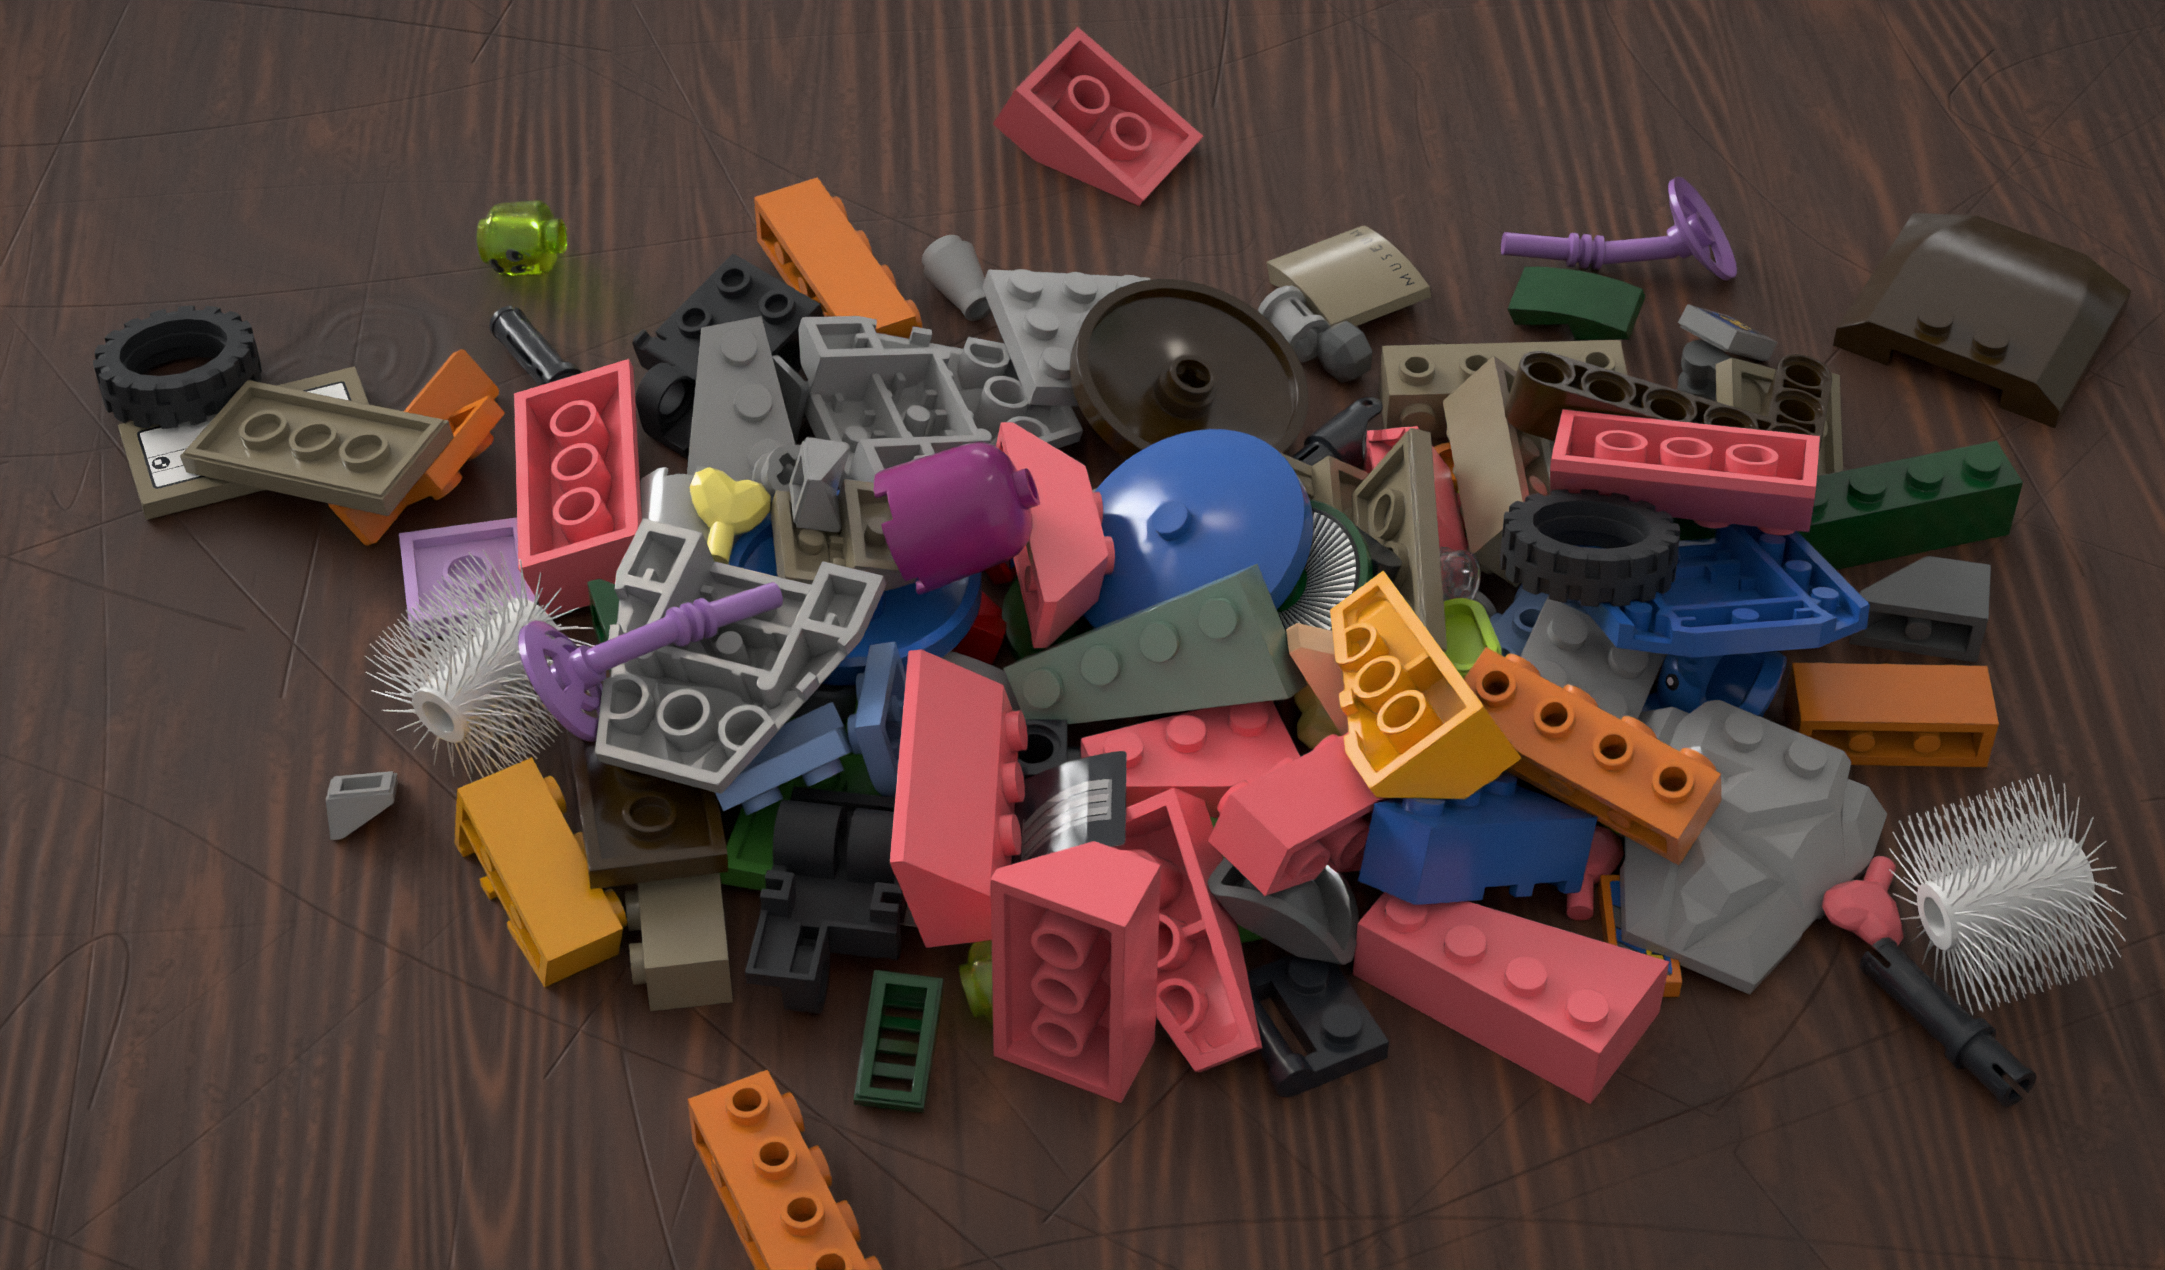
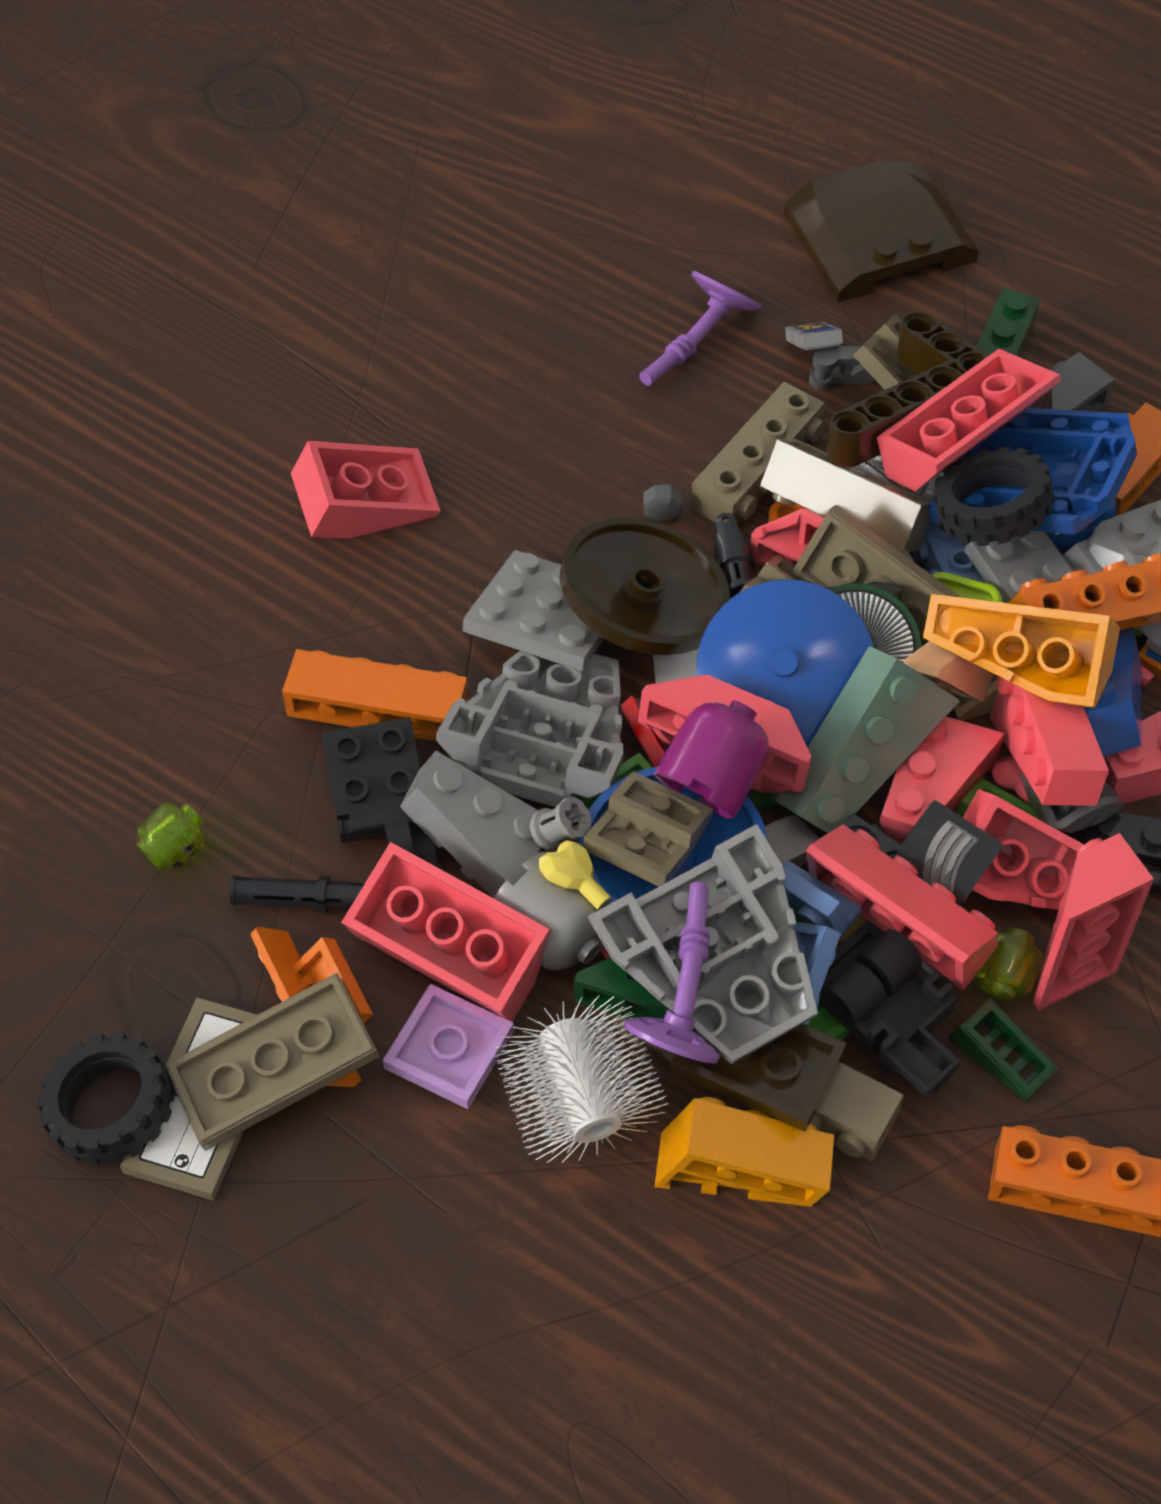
camera: 50 degrees left, 10 degrees up
light grey slope [326,771,398,840] -> none
light grey slope [789,437,850,532] -> none
light grey cone [922,235,991,321] -> none
light grey bush [1258,286,1331,362] -> none
dark tan slope [1267,225,1431,326] -> none
dark green slope [1508,267,1646,340] -> none

